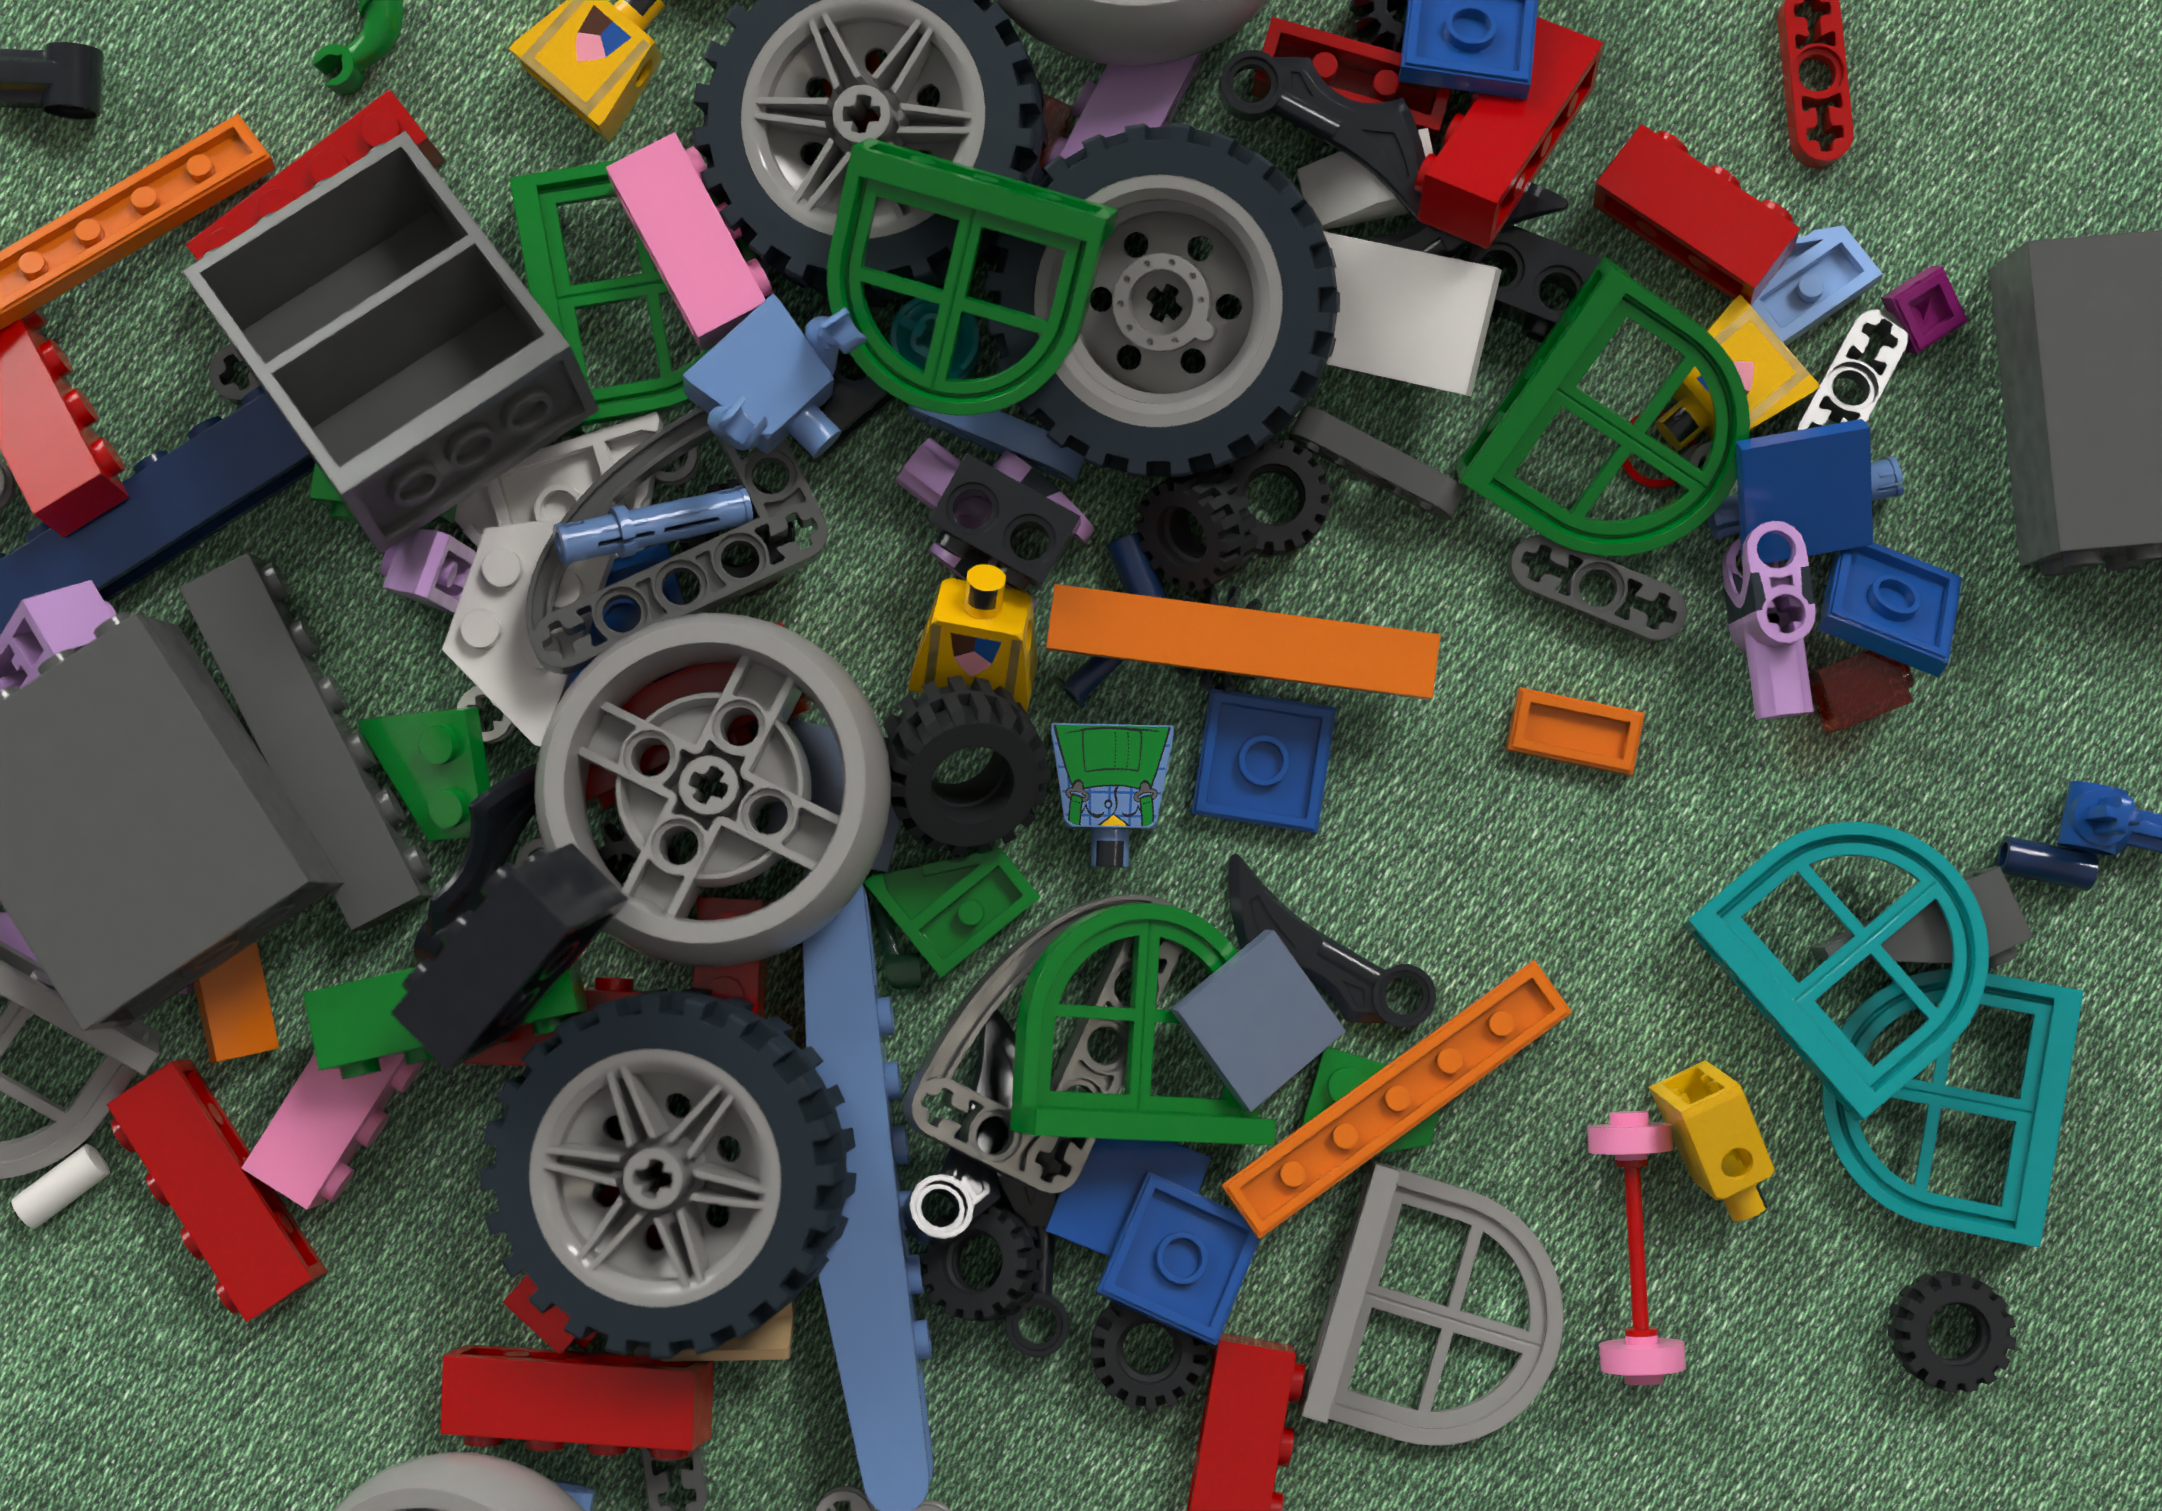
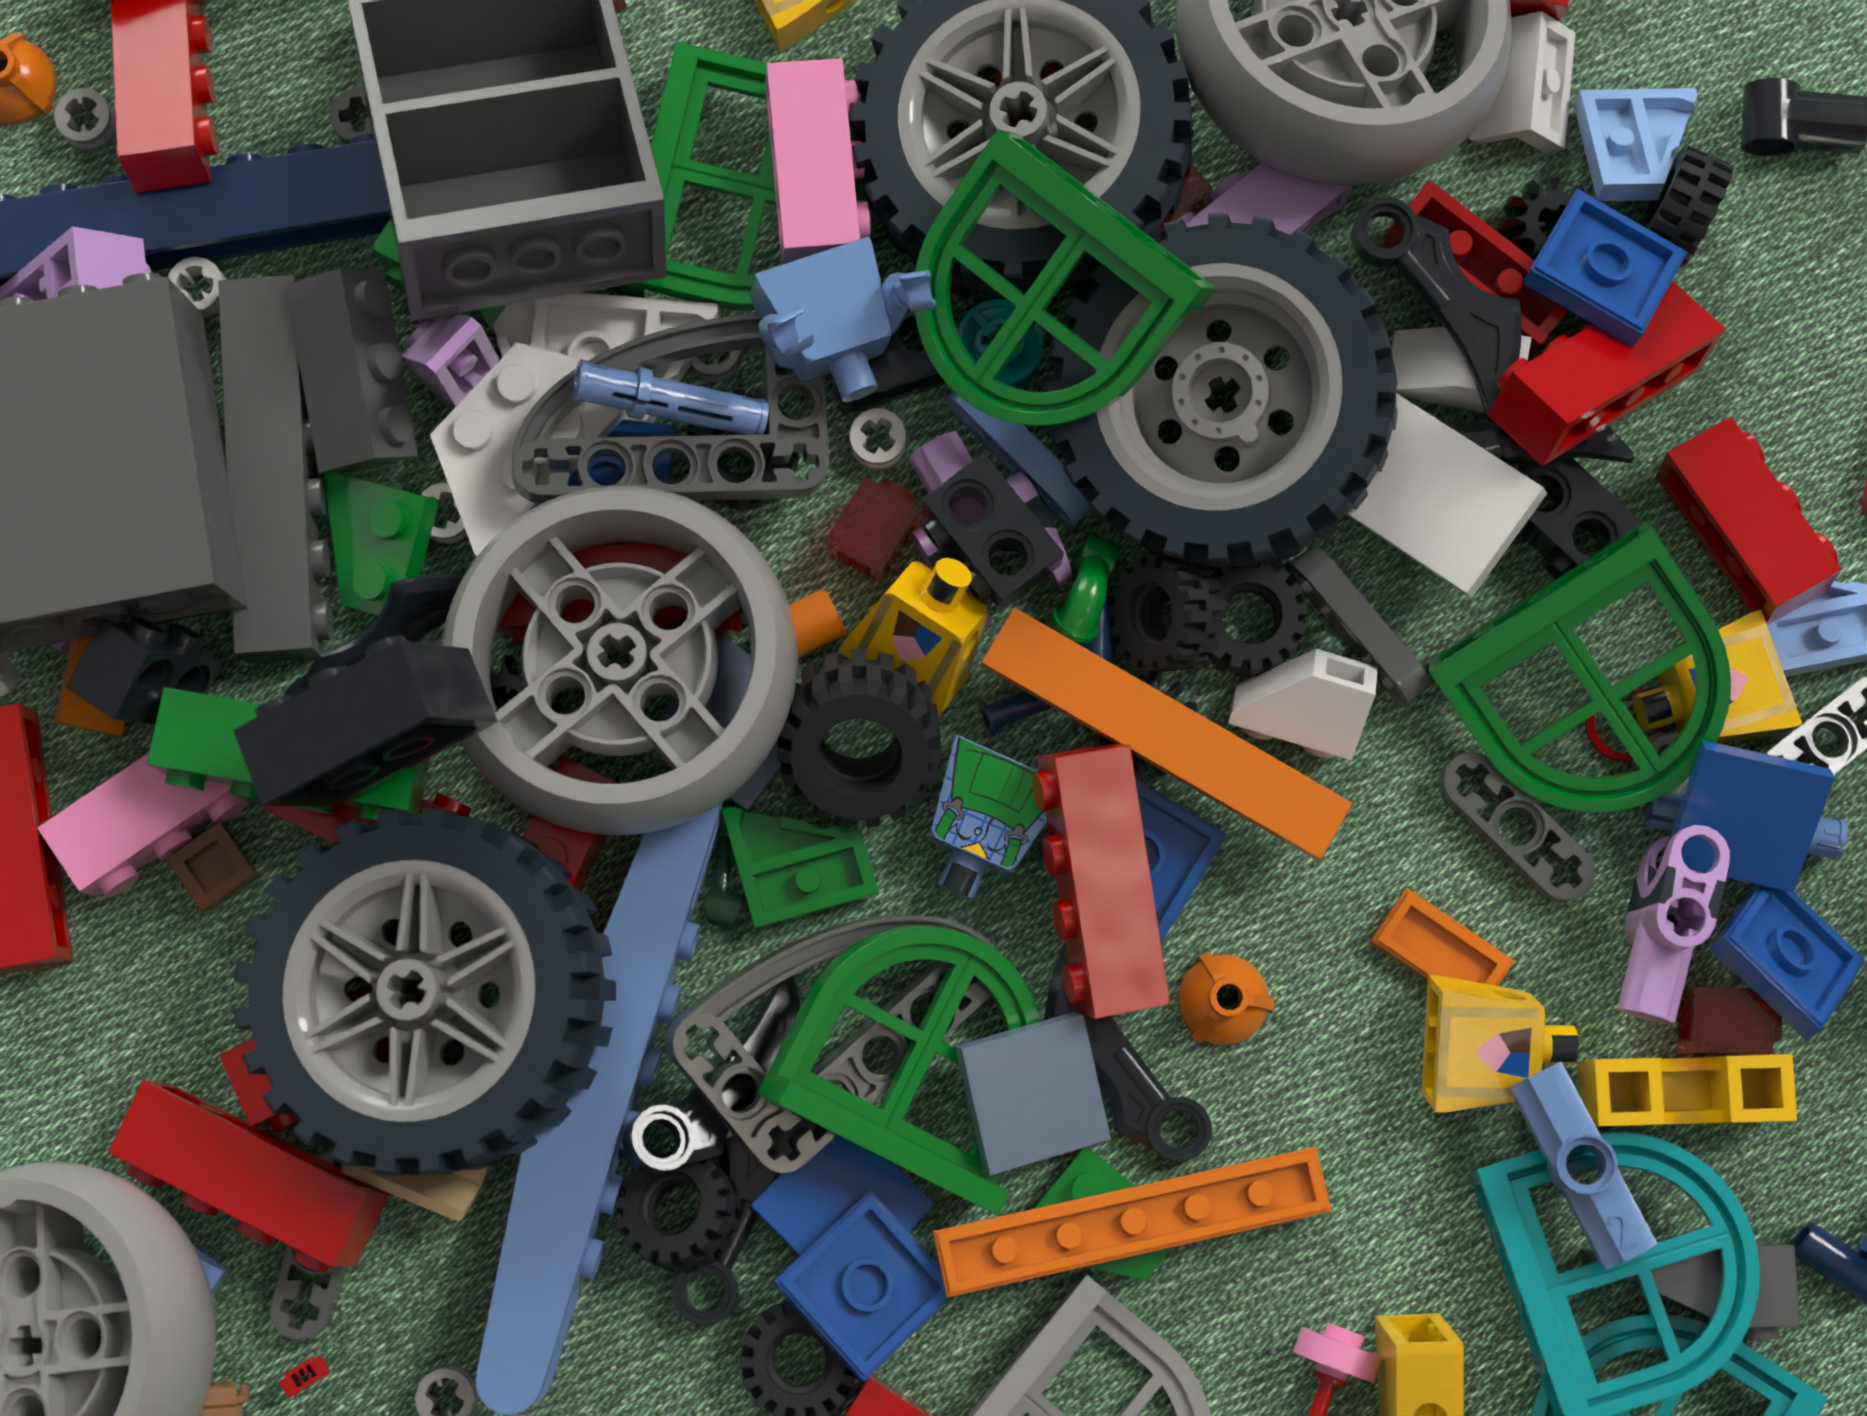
camera: 20 degrees right, 5 degrees down
none -> black brick [66,616,224,724]
none -> reddish brown plate [166,822,261,913]
none -> white bush [168,256,226,319]
none -> dark grey brick [285,268,418,473]
none -> orange brick [790,589,847,659]
none -> clear red brick [826,477,920,585]
none -> white bush [850,408,906,470]
none -> brick [1032,743,1170,1019]
none -> green piece [1050,532,1120,647]
none -> orange piece [1178,952,1275,1045]
none -> white slope [1228,649,1378,761]
none -> yellow torso [1421,975,1579,1113]
none -> medium blue piece [1508,1062,1658,1270]
none -> yellow arch [1577,1054,1797,1126]

